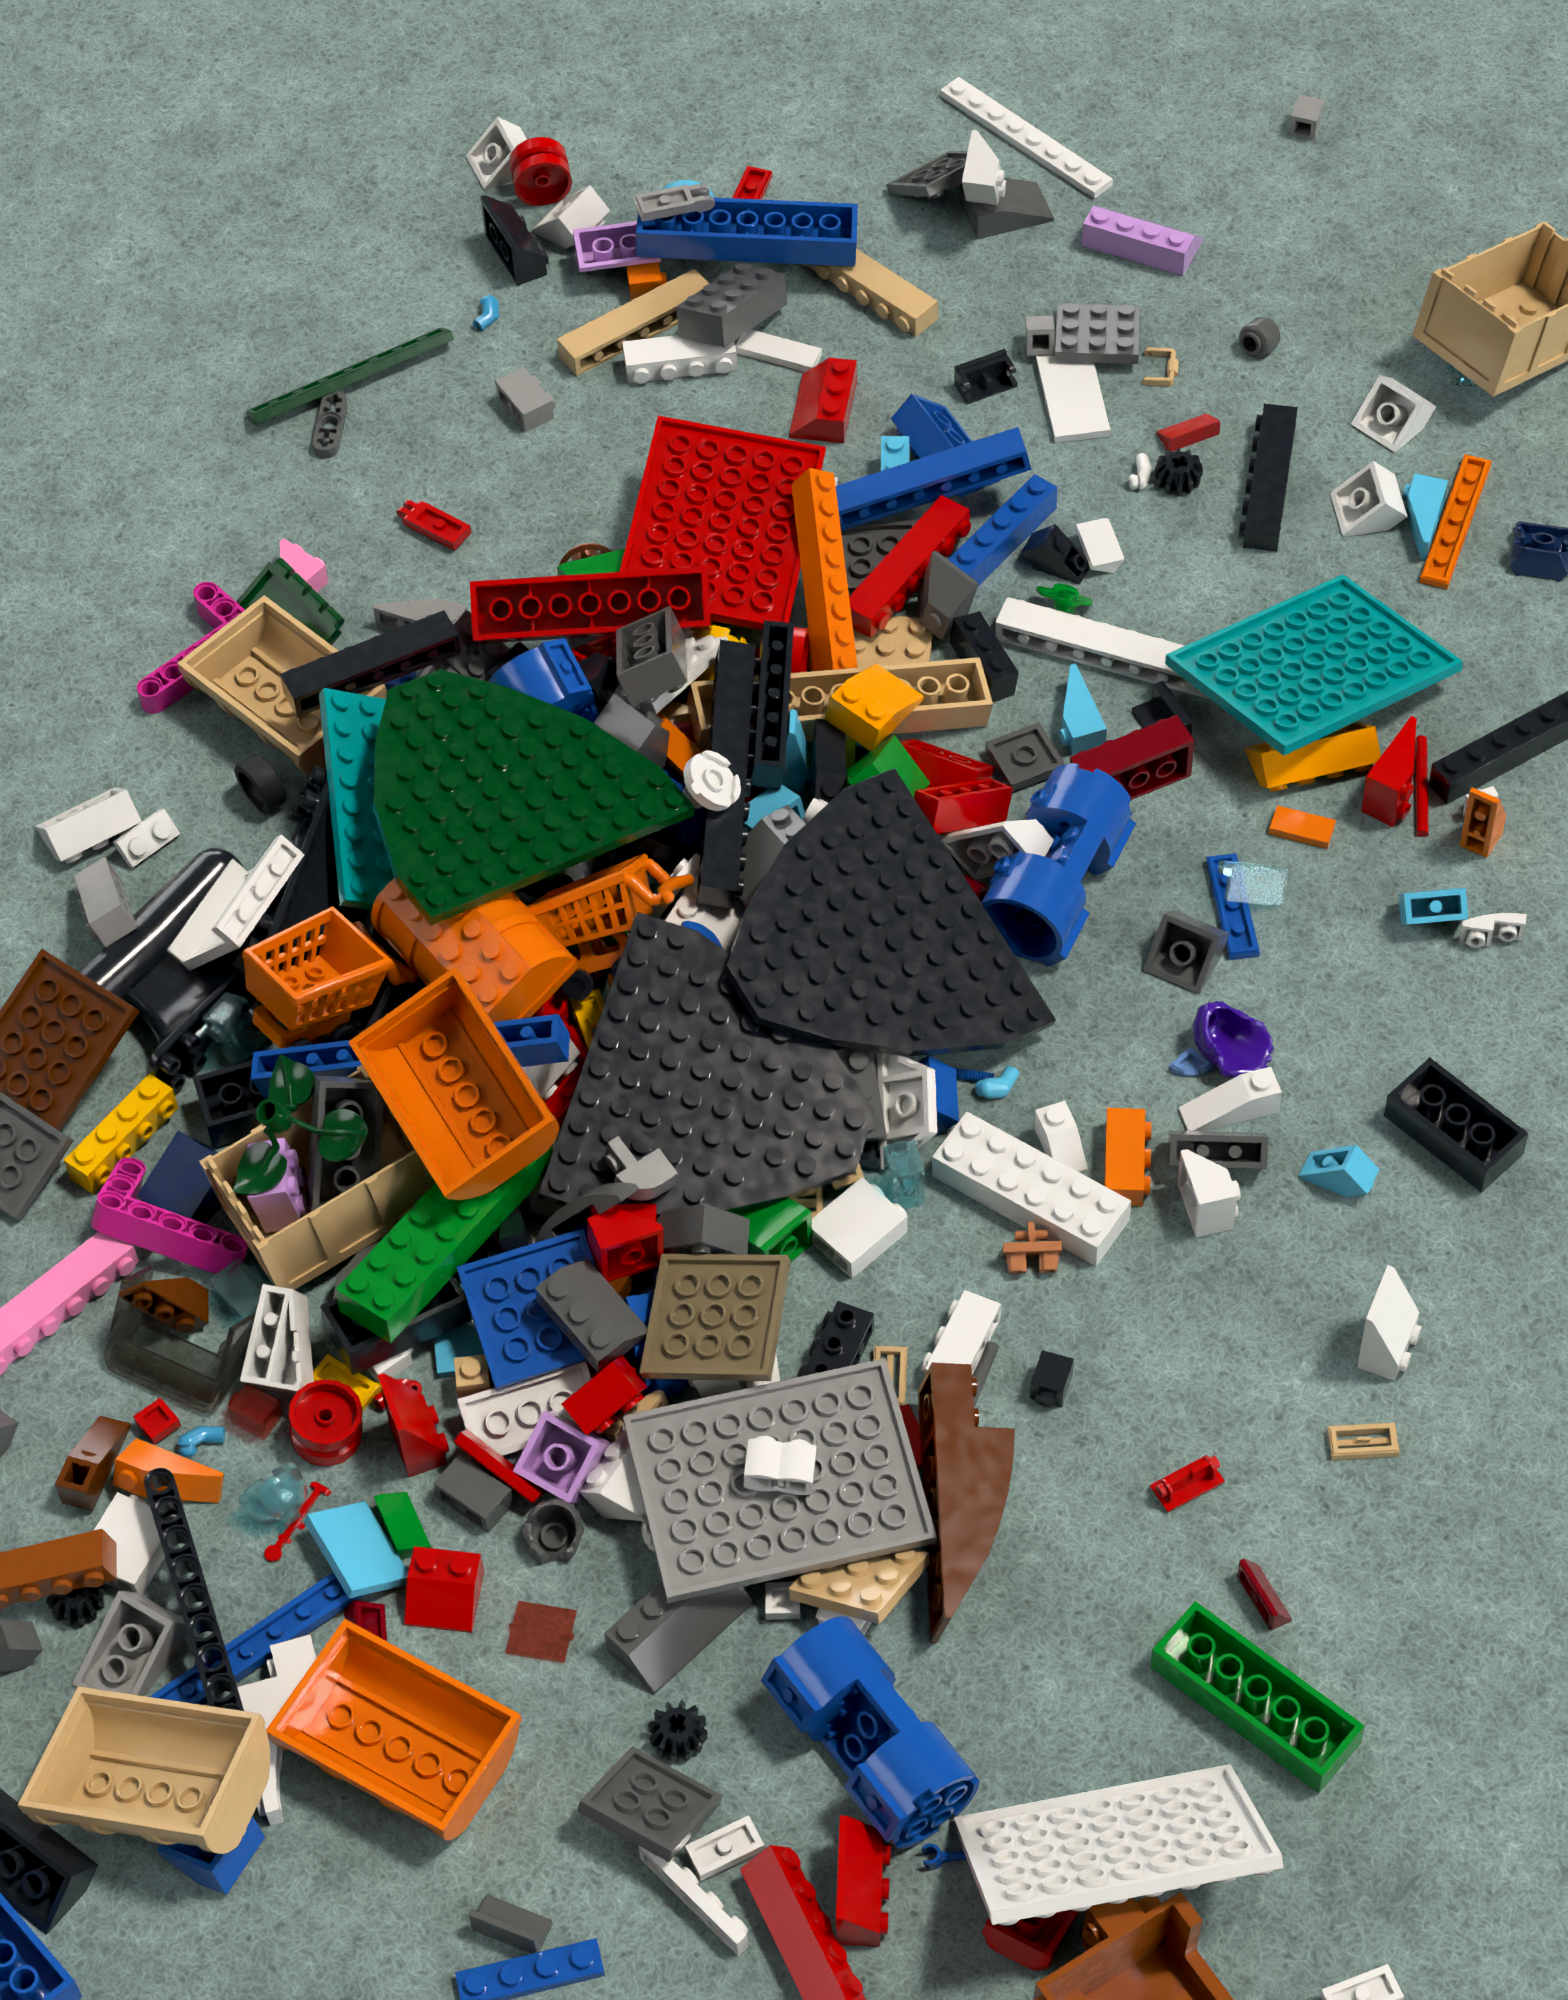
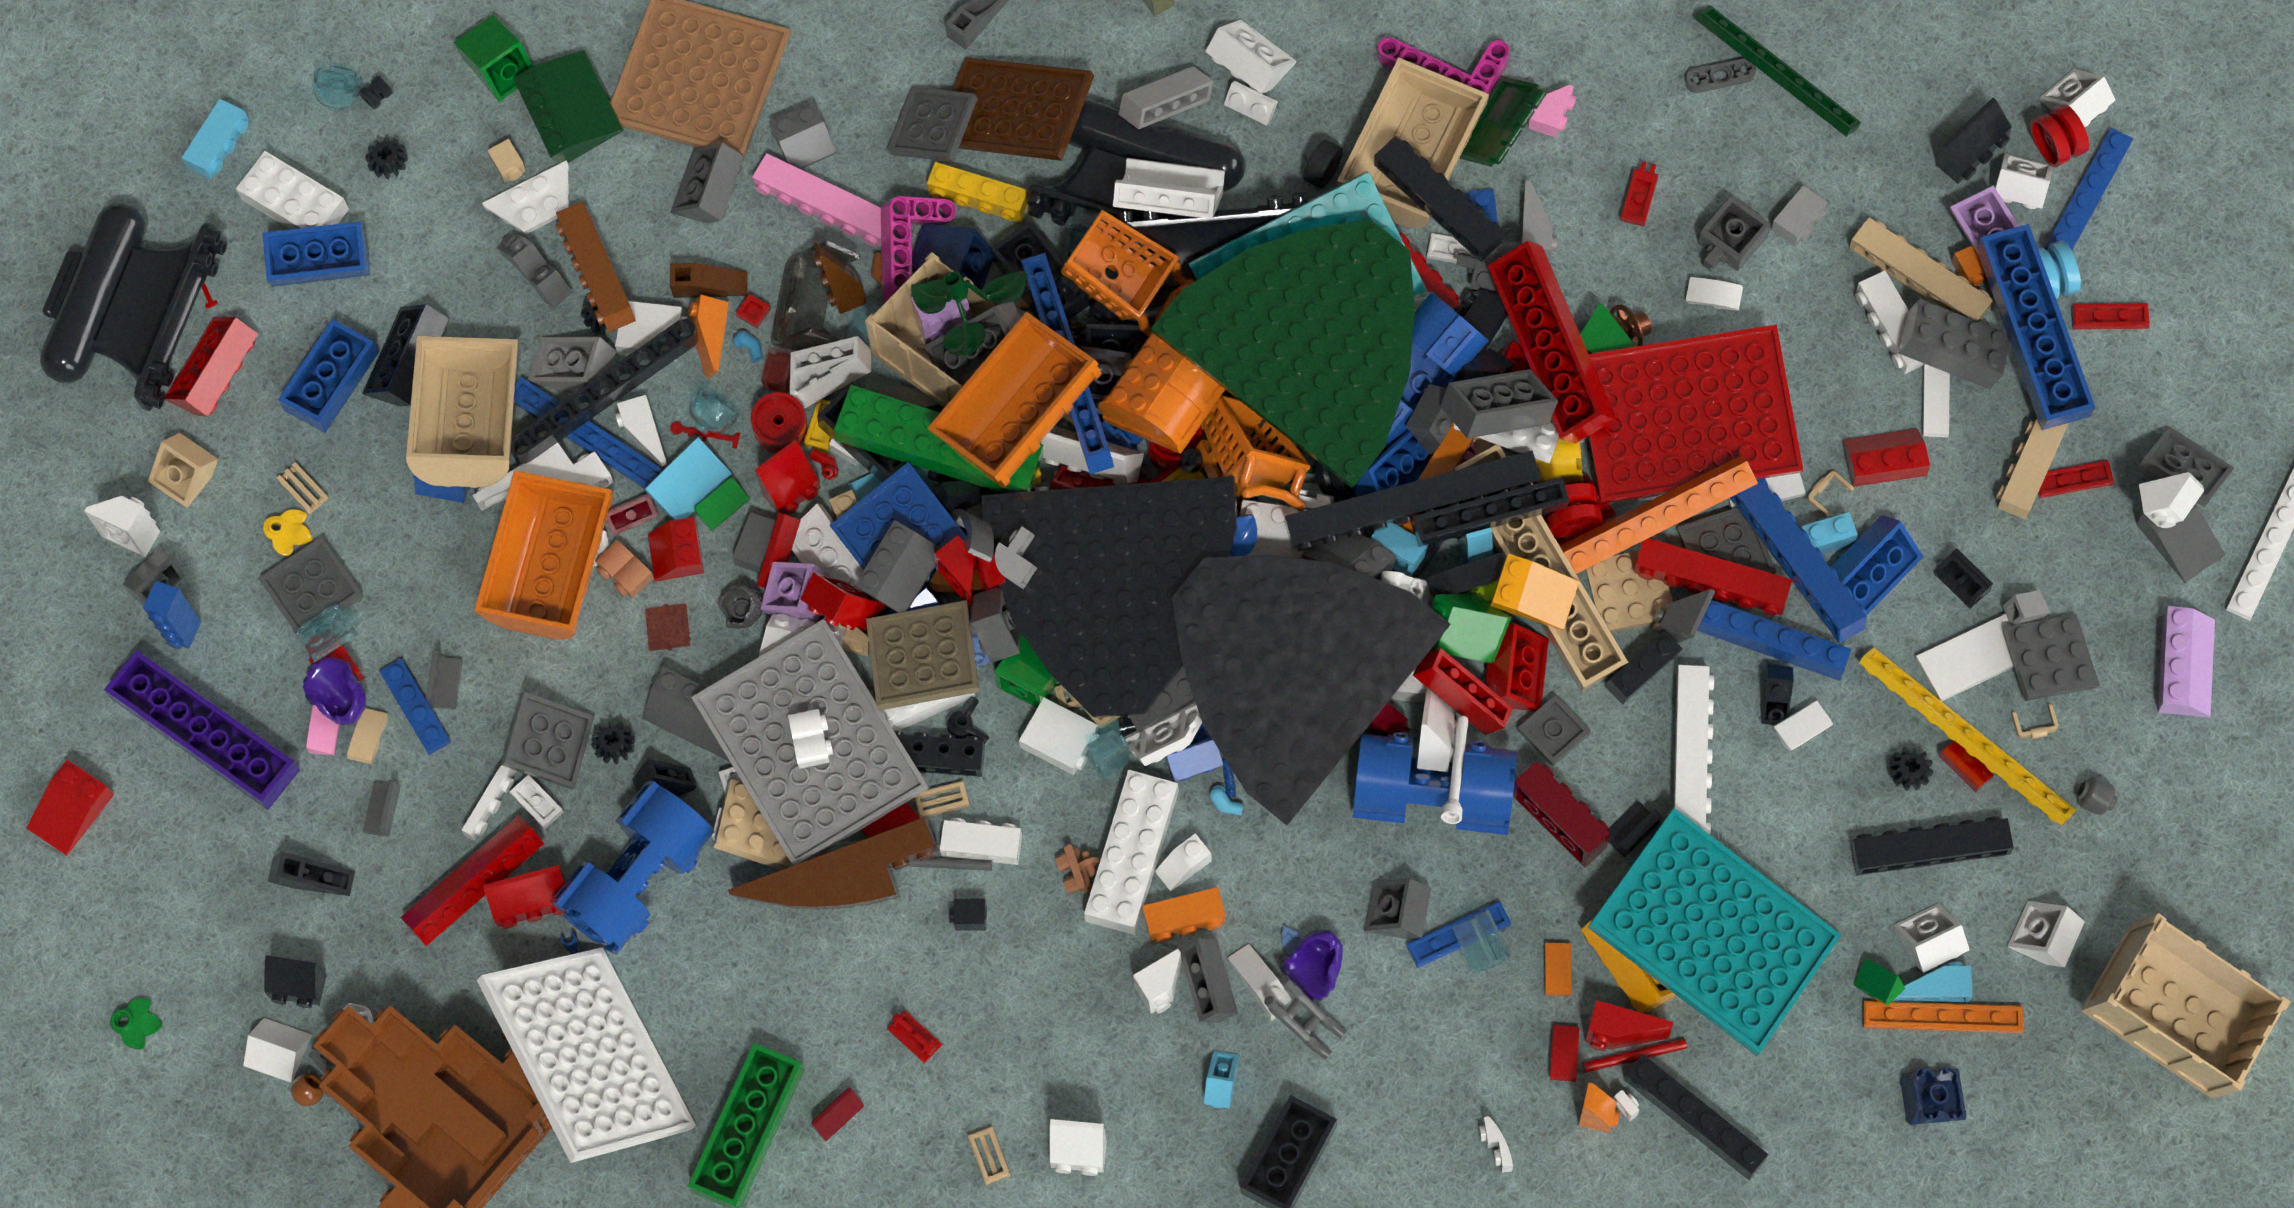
camera: 75 degrees right, 15 degrees up
dark azure arm [473,295,499,331] -> none
light grey hinge [634,183,715,222] -> none
white tile [683,750,741,811] -> none
green plate [1036,583,1093,613] -> none
medium azure slope [1059,663,1107,755] -> none
white arm [1128,453,1152,491] -> none
medium azure brick [1398,888,1468,925] -> none
none -> nougat brick [595,540,654,599]
none -> white slope [615,395,668,470]
none -> black slope [632,759,697,796]
none -> dark orange arm [871,253,882,286]
none -> black piece [946,697,989,744]
none -> dark grey piece [1264,975,1347,1059]
none -> white piece [1441,716,1468,824]
none -> red slope [1550,1025,1579,1082]
none -> white slope [1686,277,1743,311]
none -> dark grey hinge [1698,196,1771,271]
none -> tan piece [1807,471,1854,517]
none -> green slope [1853,958,1906,1006]
none -> yellow plate [1859,647,2076,826]
none -> red tile [2038,460,2114,498]
none -> blue plate [2045,128,2134,250]

